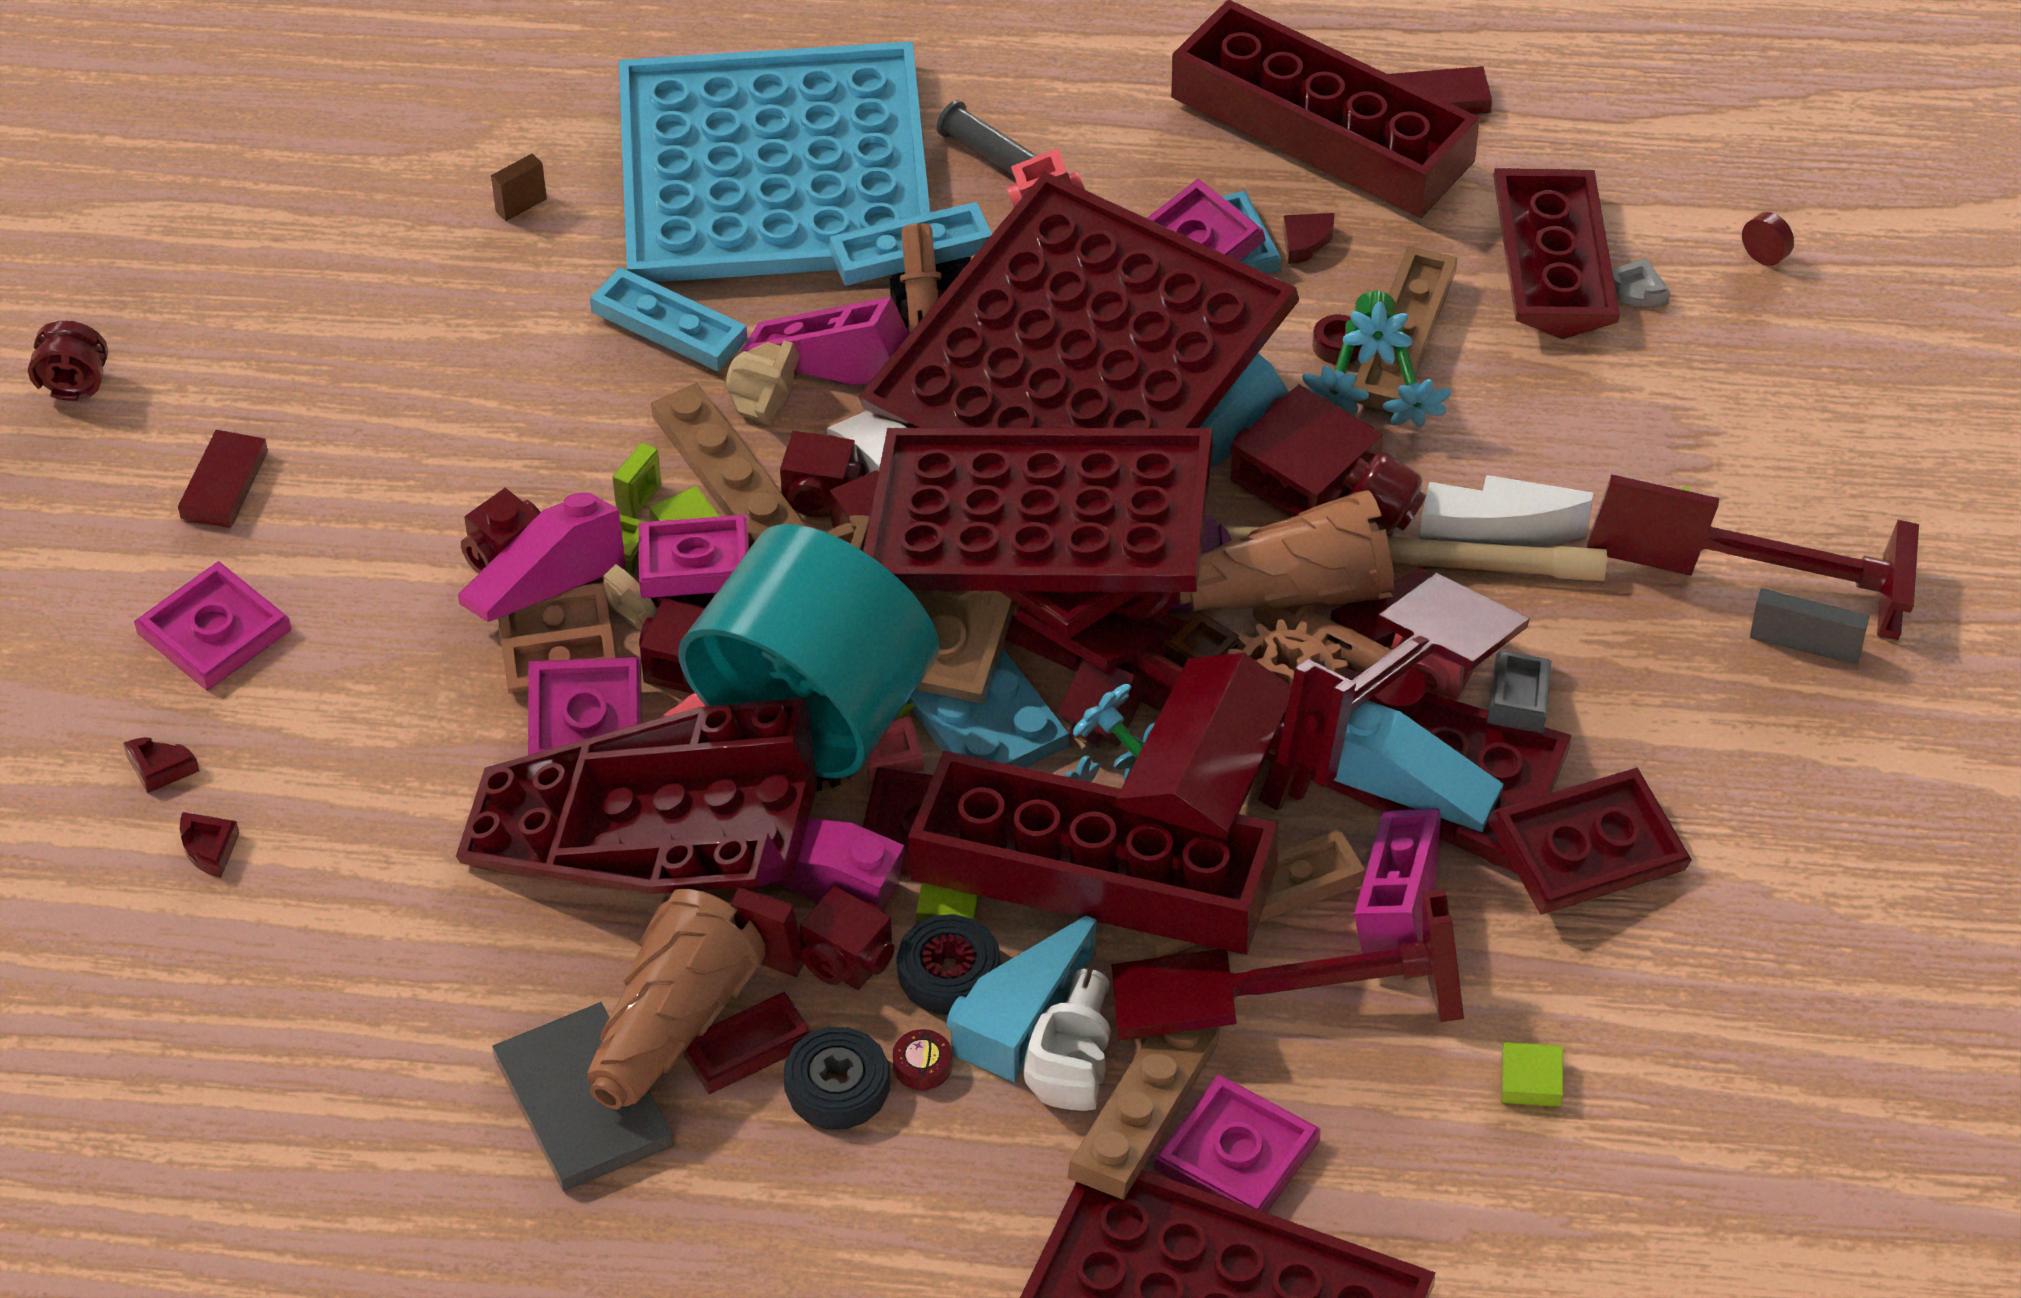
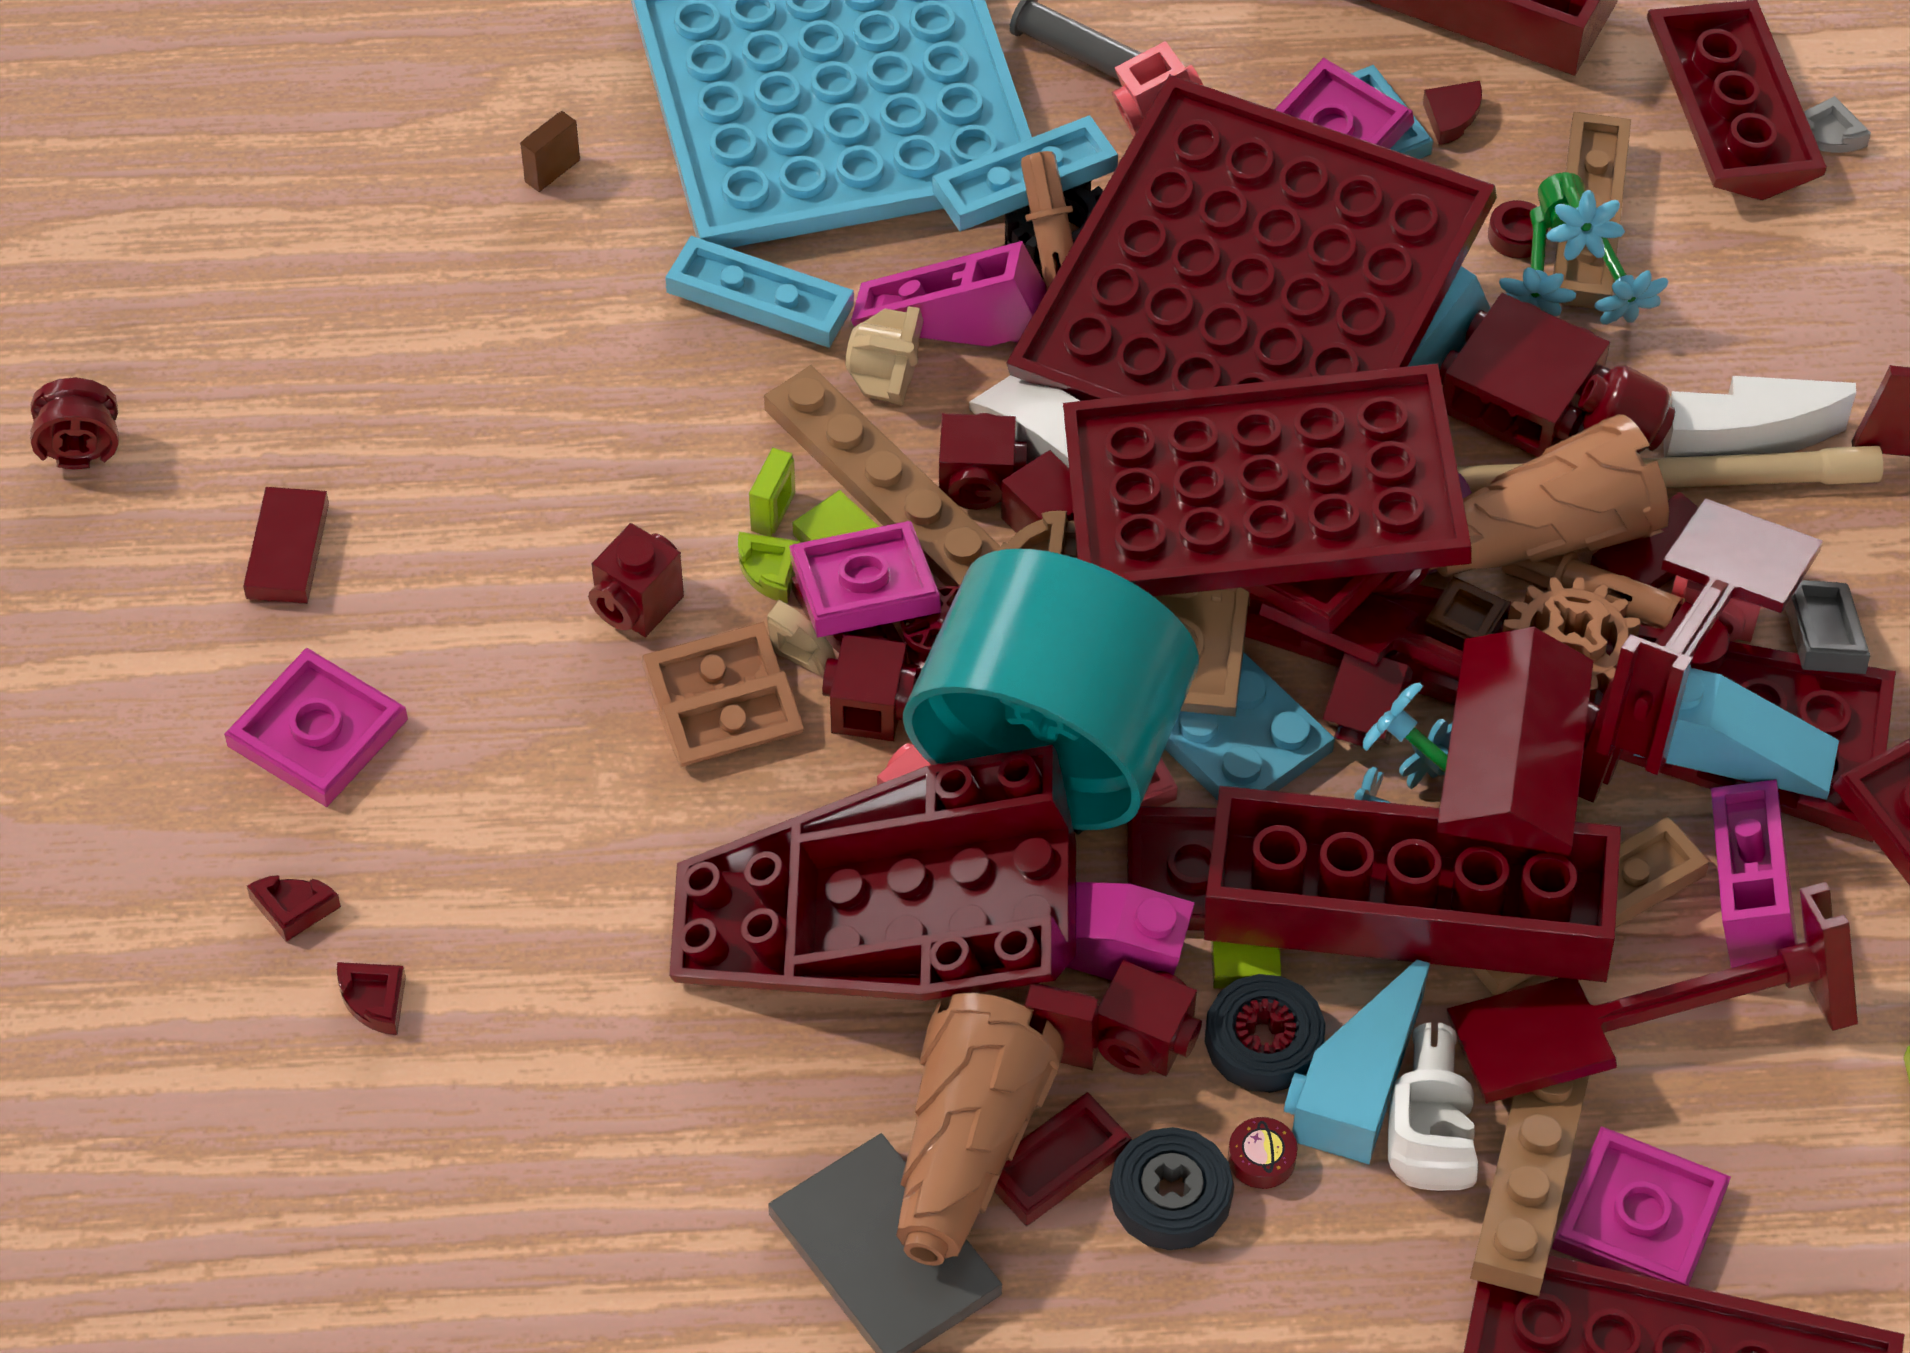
camera: 10 degrees left, 5 degrees up
dark pink slope [458,492,626,622] -> none
dark pink tile [528,657,642,755] -> none

